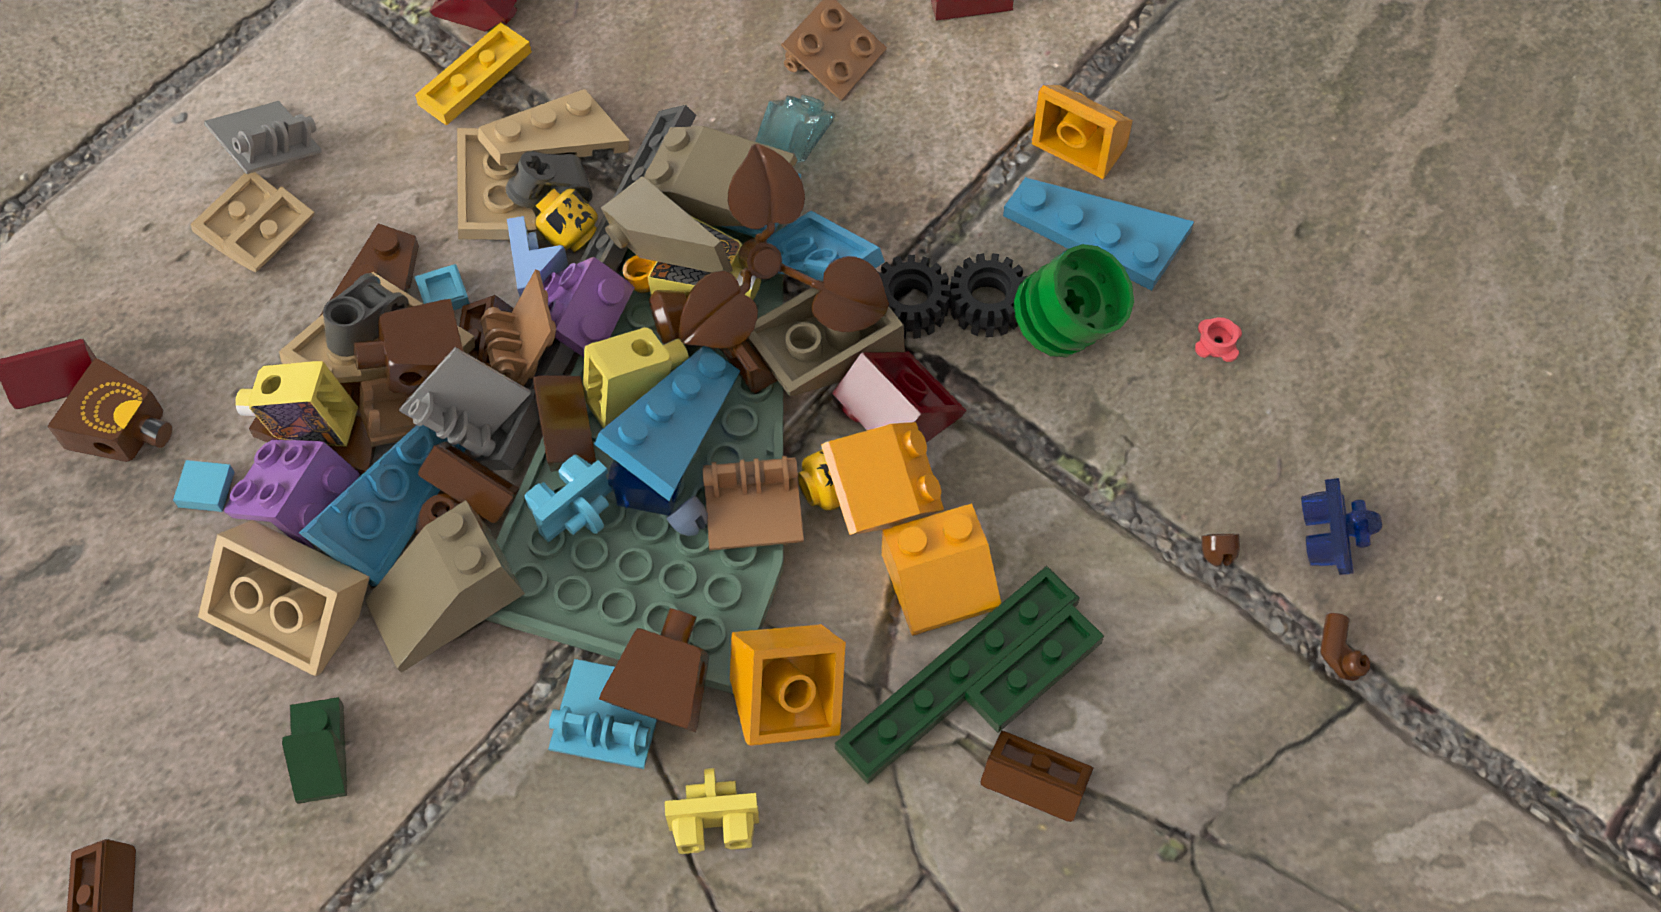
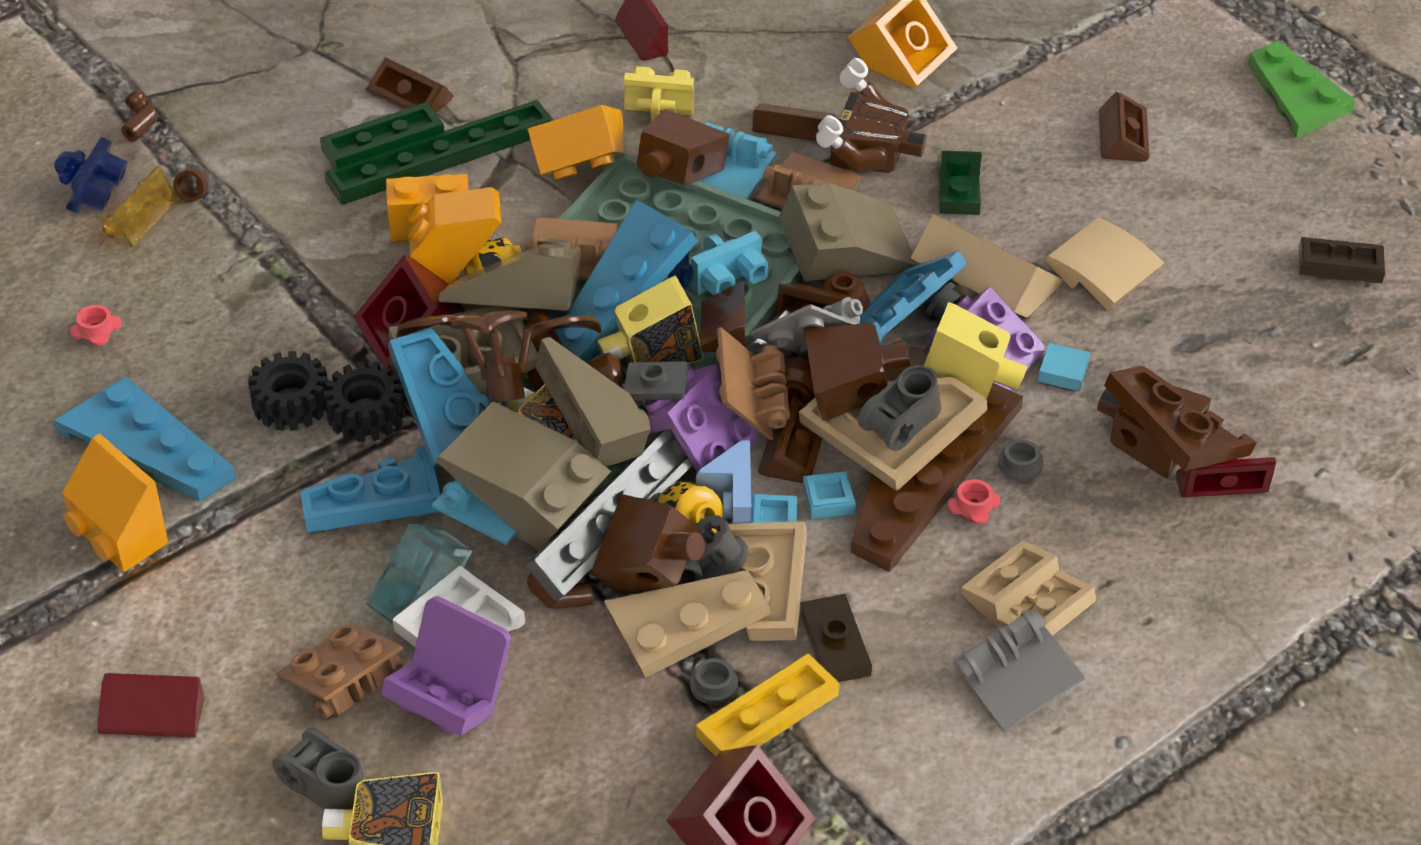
camera: 170 degrees left, 15 degrees down
green wheel [1014,244,1134,358] -> none
none -> clear yellow hinge [102,166,178,247]
none -> dark azure wing [300,446,441,533]
none -> medium lavender bracket [381,596,511,736]
none -> white wing [392,566,525,647]
none -> dark tan slope [439,239,581,311]
none -> reddish brown torso [591,495,705,594]
none -> dark grey bracket [624,361,689,409]
none -> dark grey plate [690,658,738,705]
none -> medium azure tile [751,494,797,523]
none -> reddish brown slope [752,103,835,141]
none -> medium nougat hinge [757,152,863,209]
none -> dark brown plate [800,594,872,682]
none -> reddish brown torso [816,58,927,173]
none -> coral plate [948,479,1001,525]
none -> dark grey plate [998,439,1043,481]
none -> tan slope [1045,217,1164,311]
none -> reddish brown wing [1104,366,1257,471]

